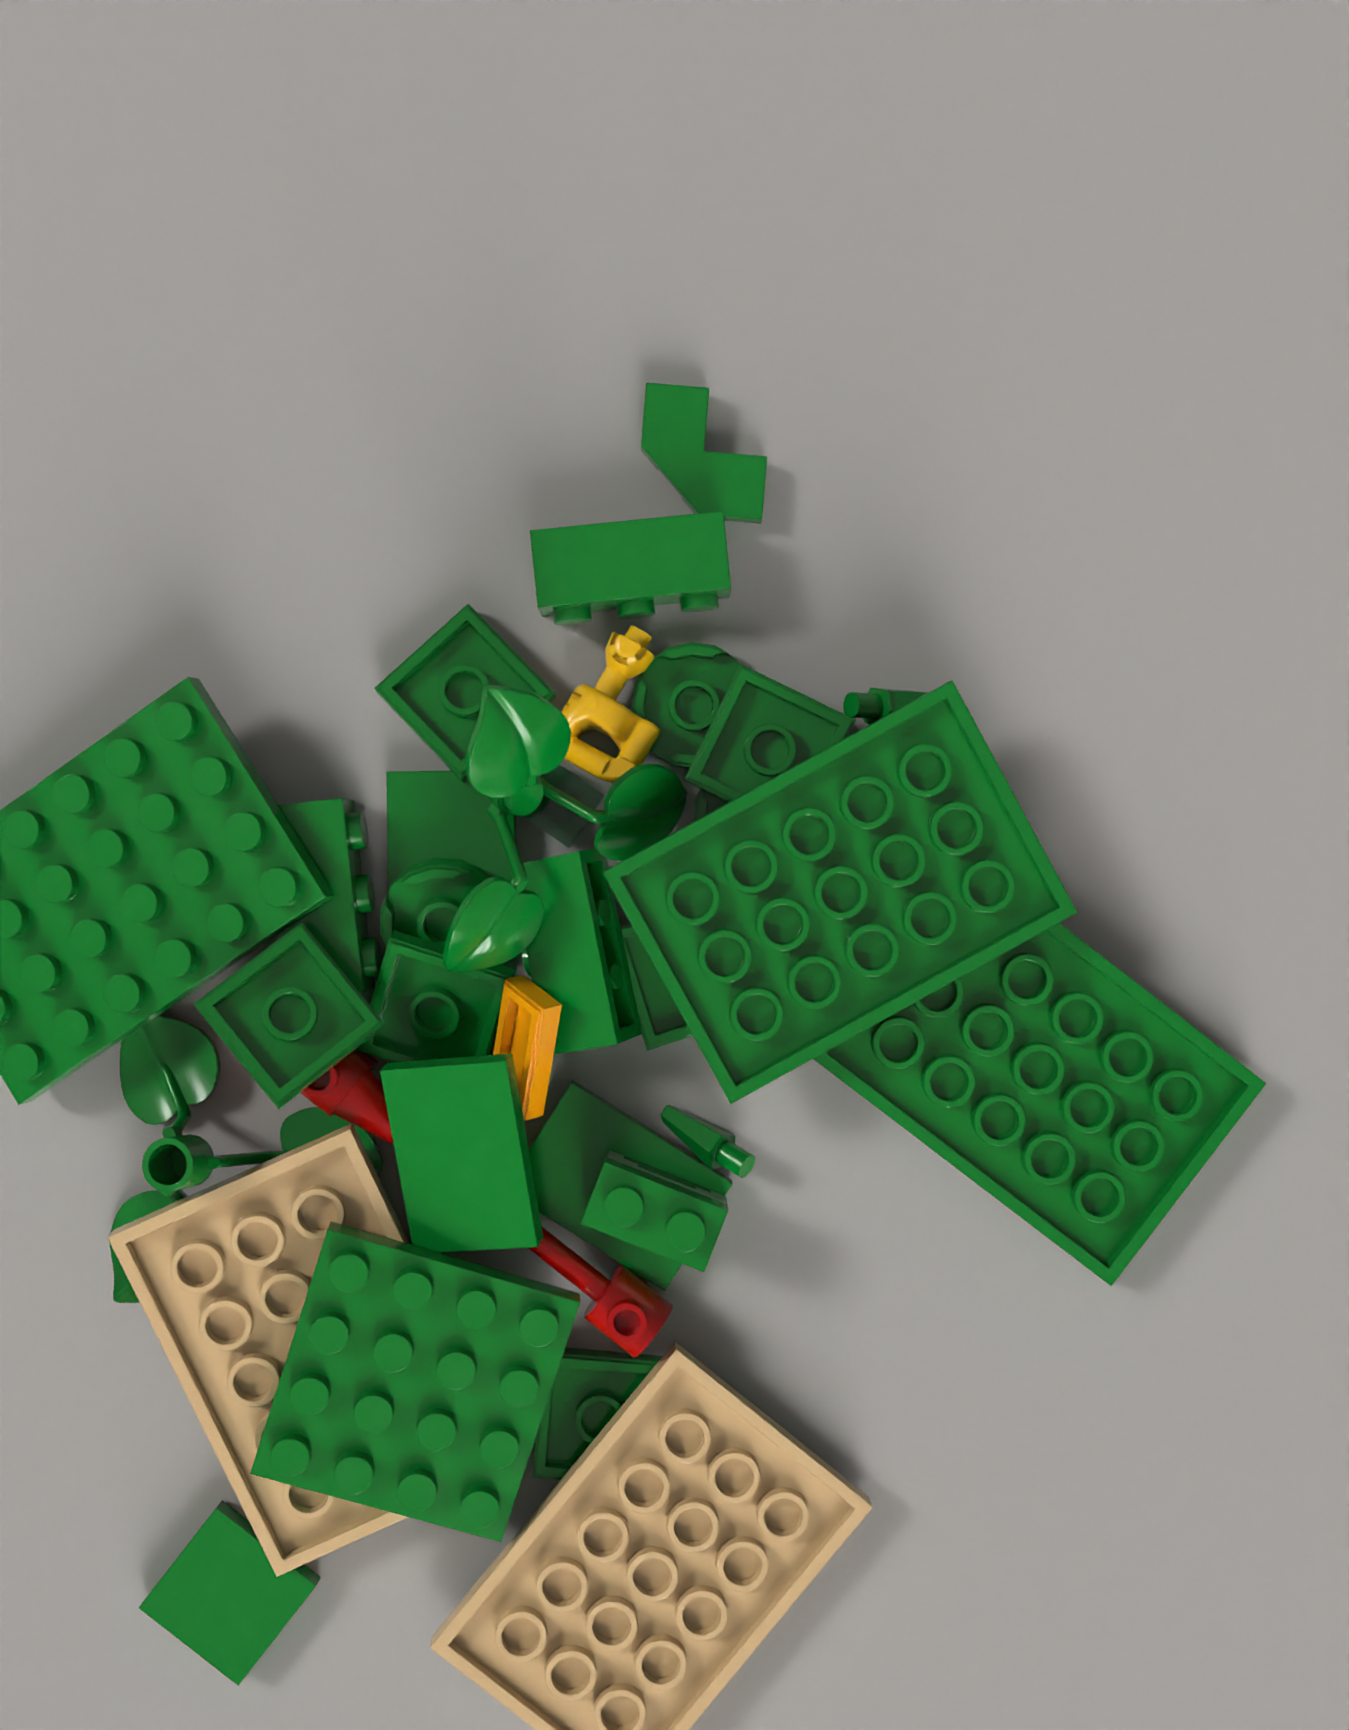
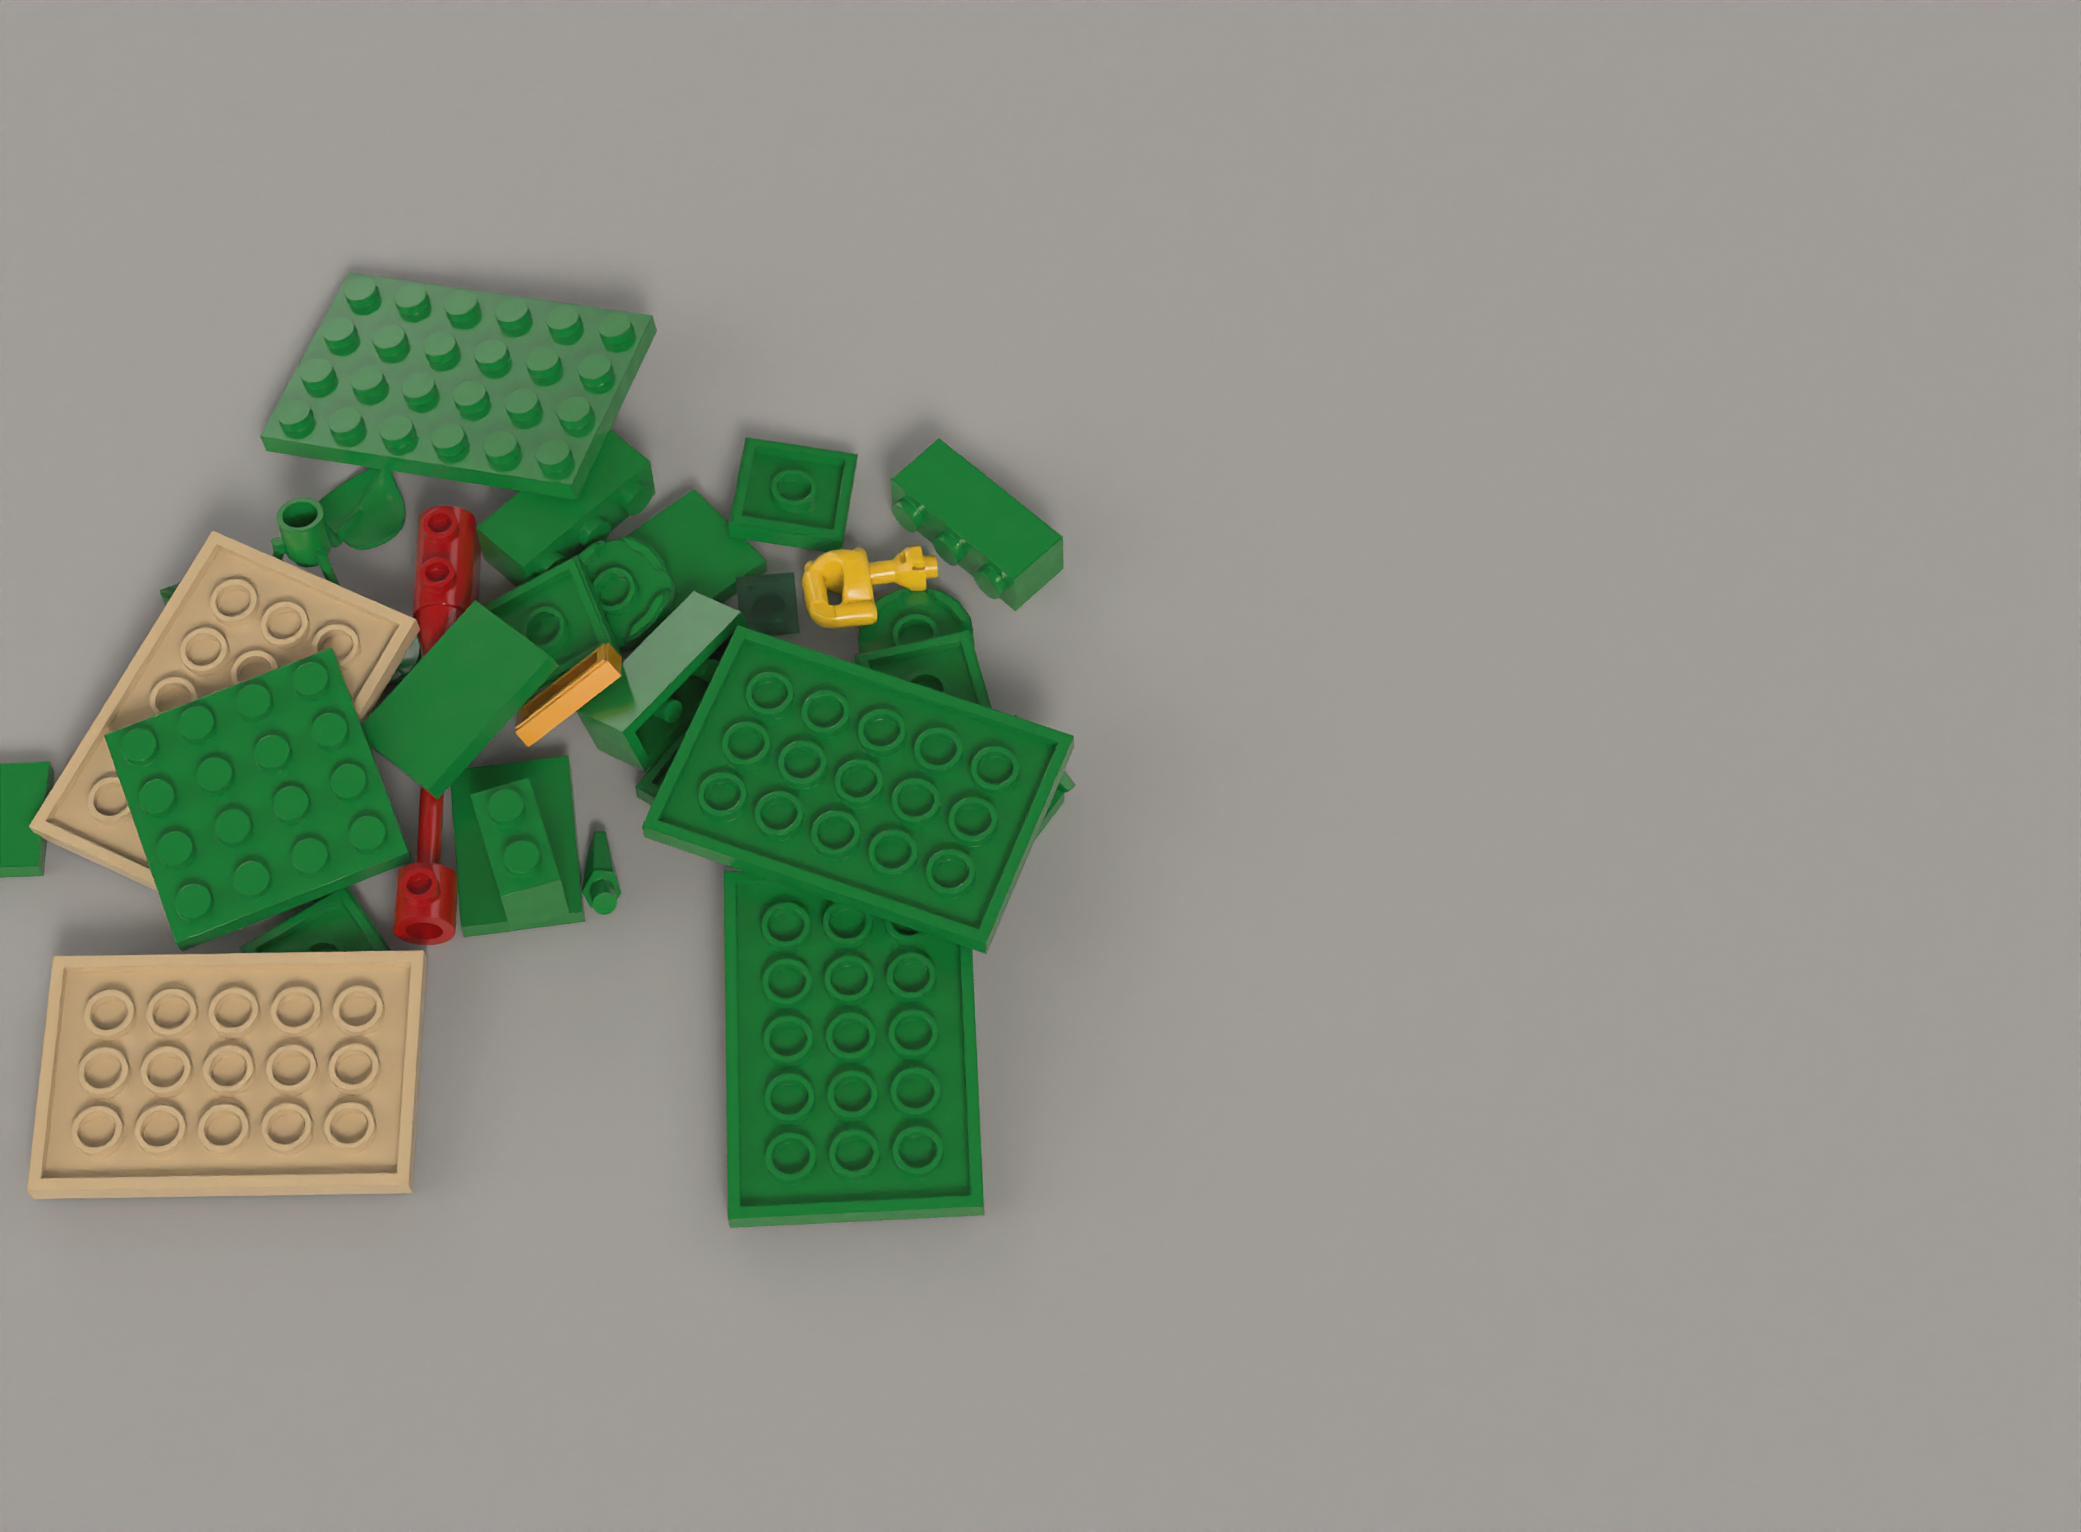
camera: 50 degrees right, 30 degrees down
green tile [194,922,385,1110] -> none
green plant [443,685,688,973] -> none
green tile [641,382,767,524] -> none

